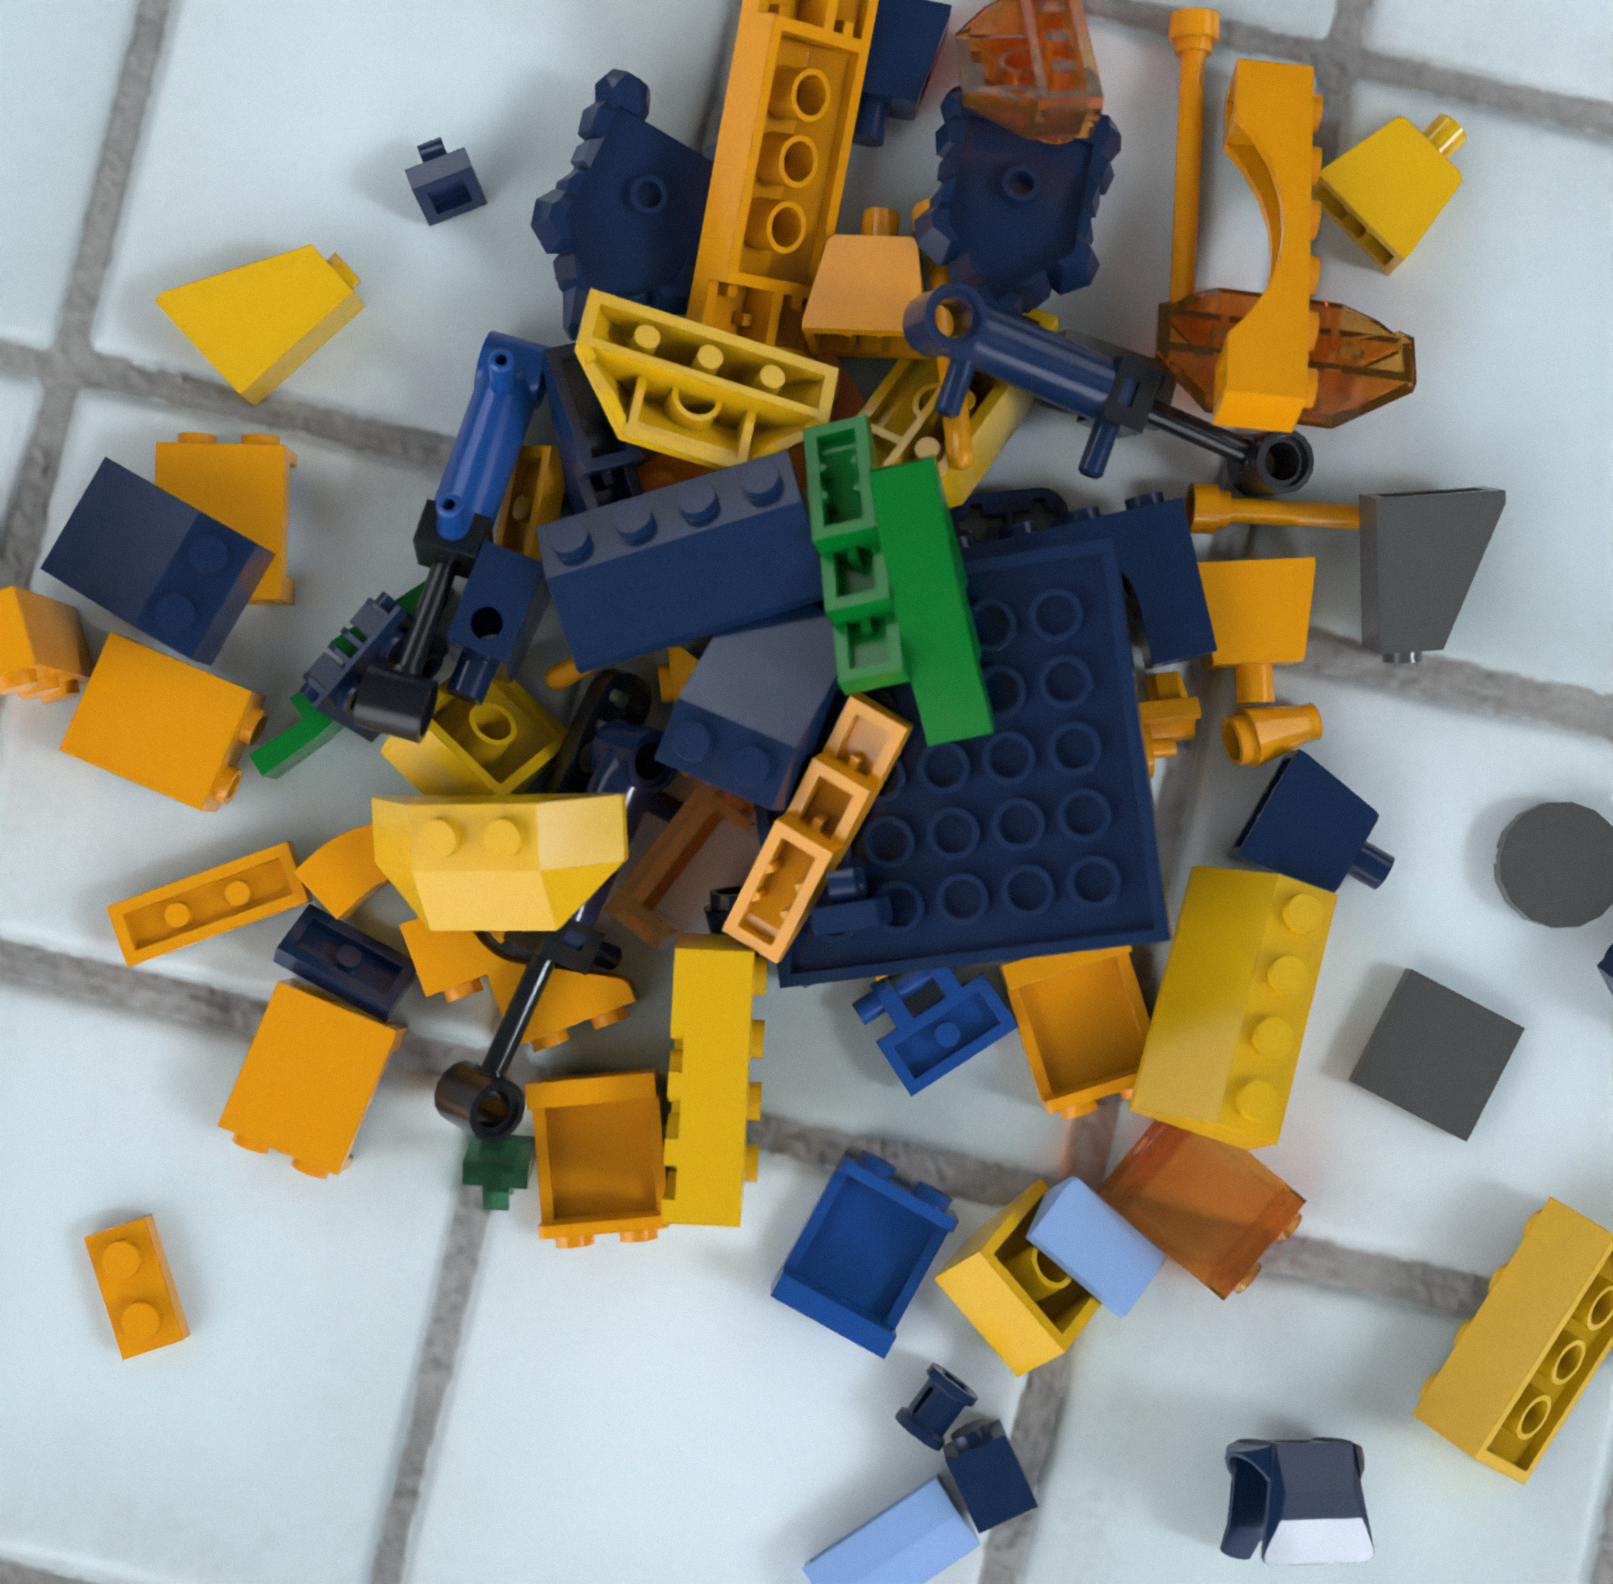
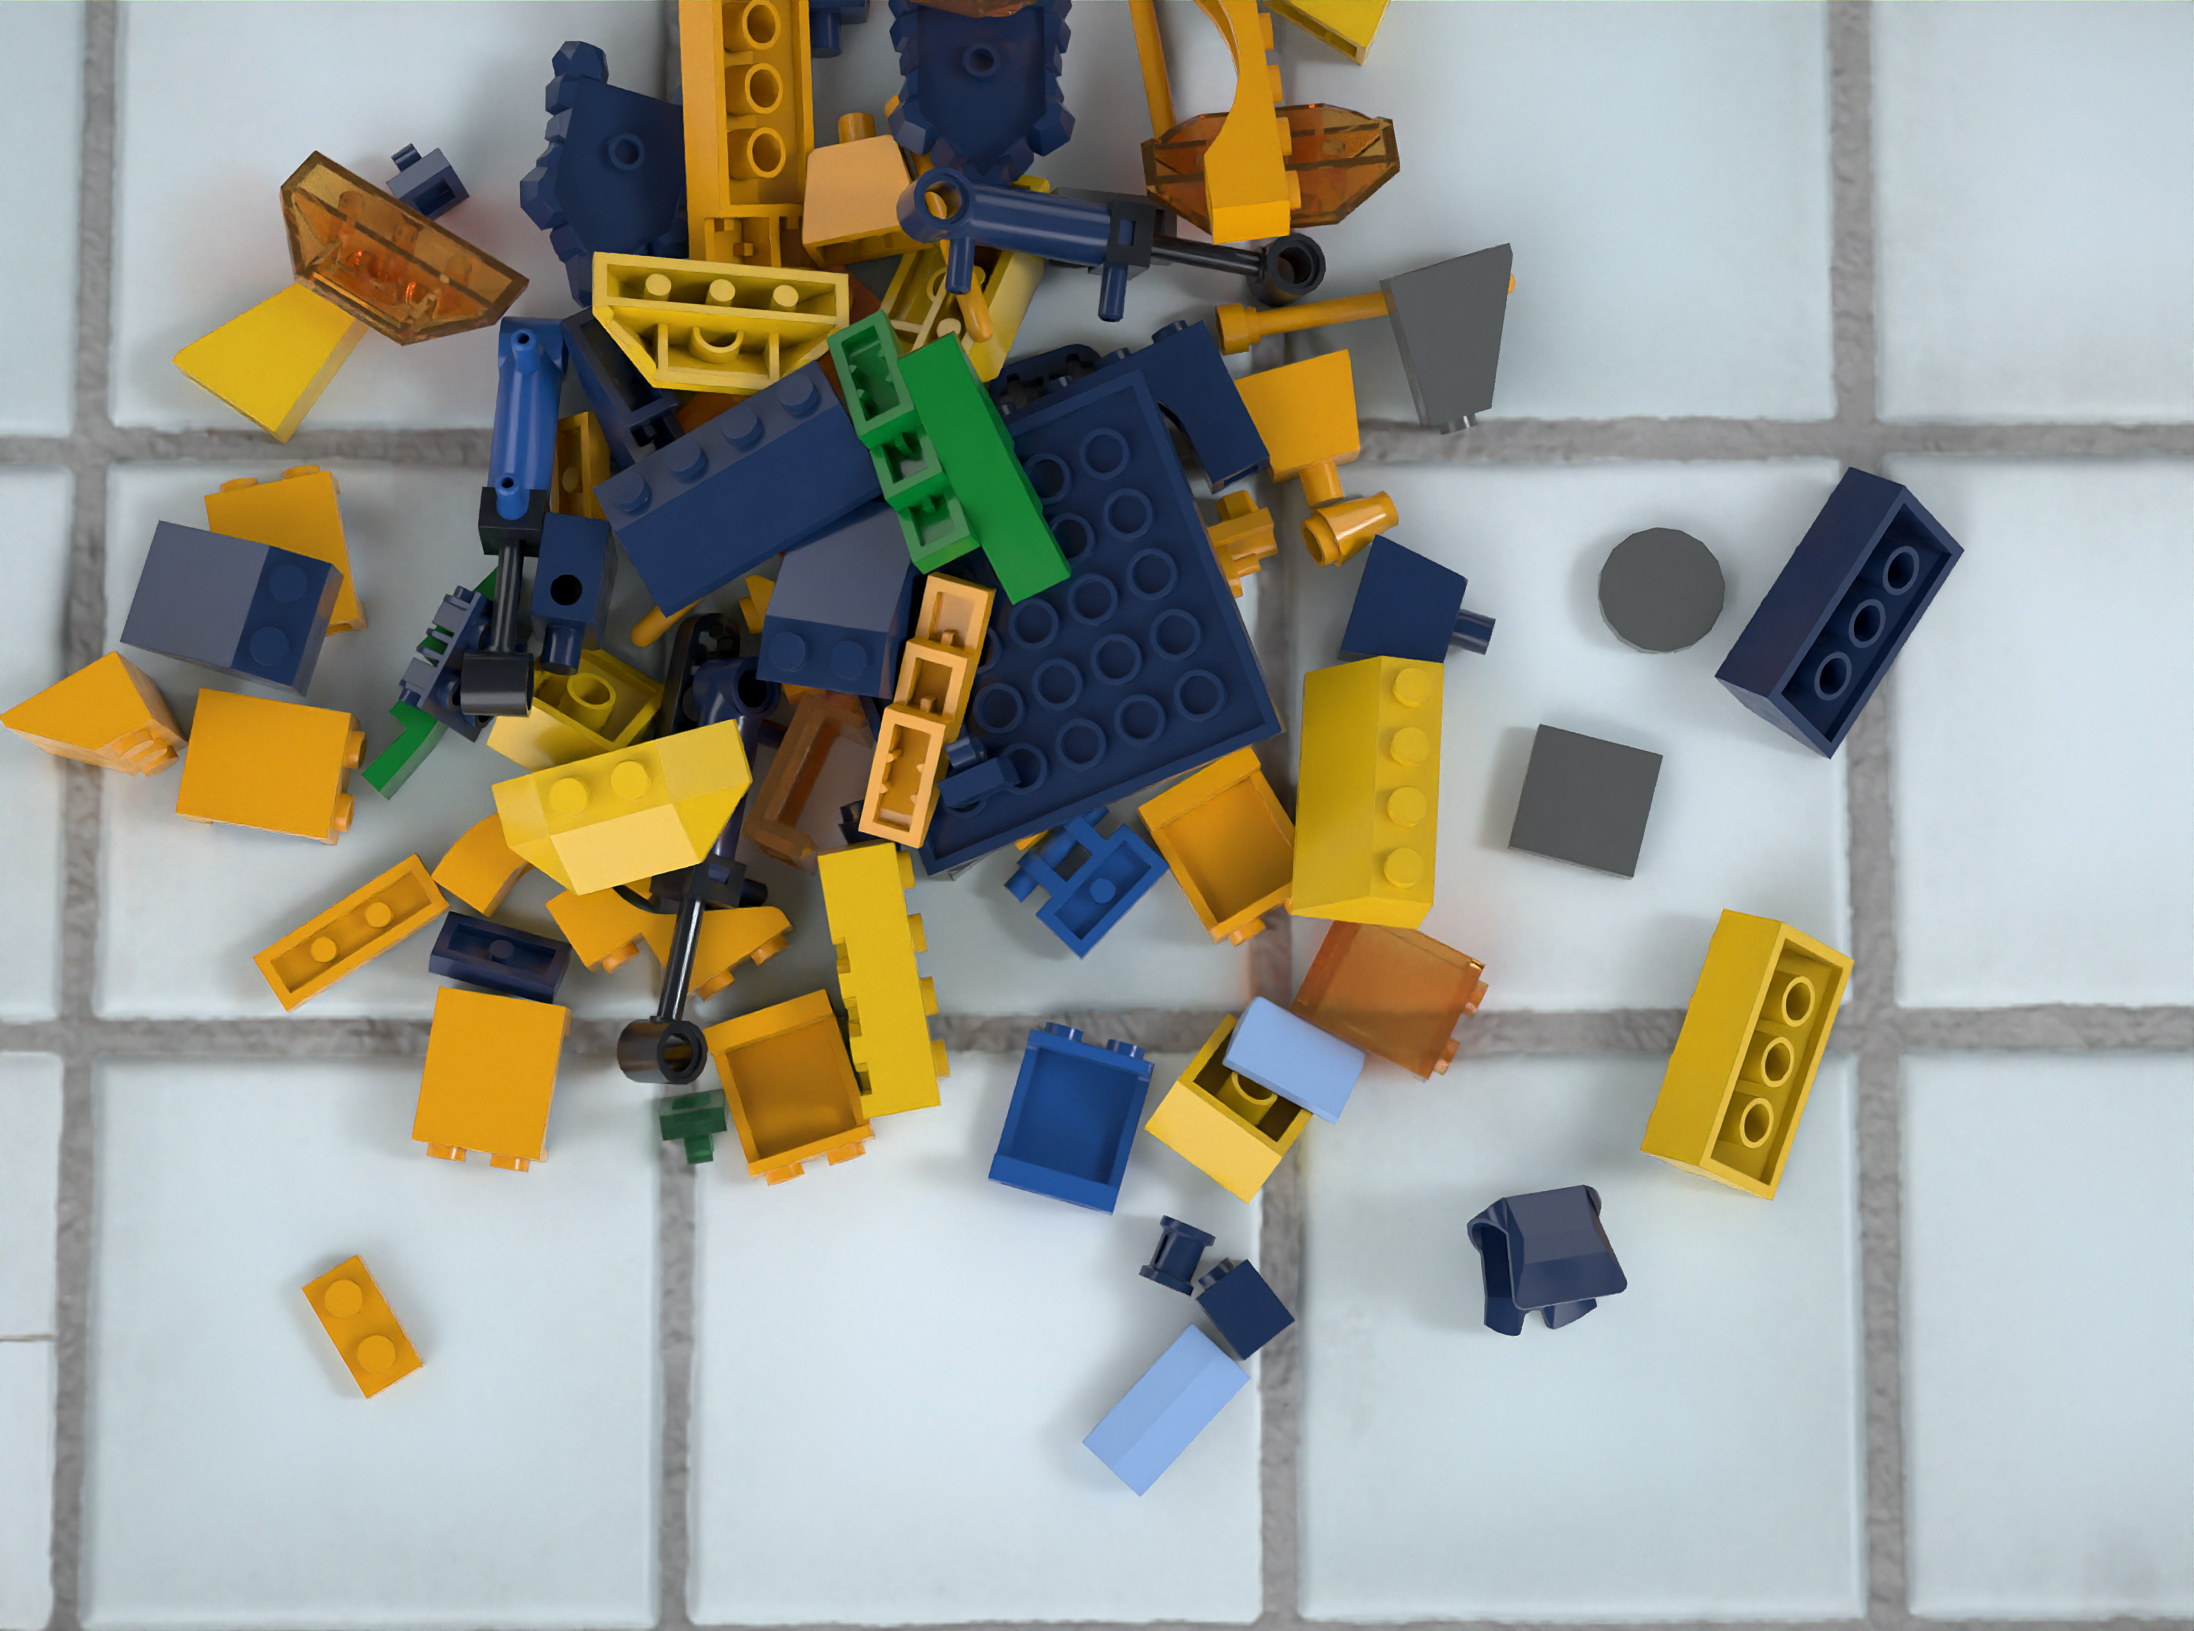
camera: 15 degrees left, 5 degrees down
none -> clear orange wedge [279,150,530,346]

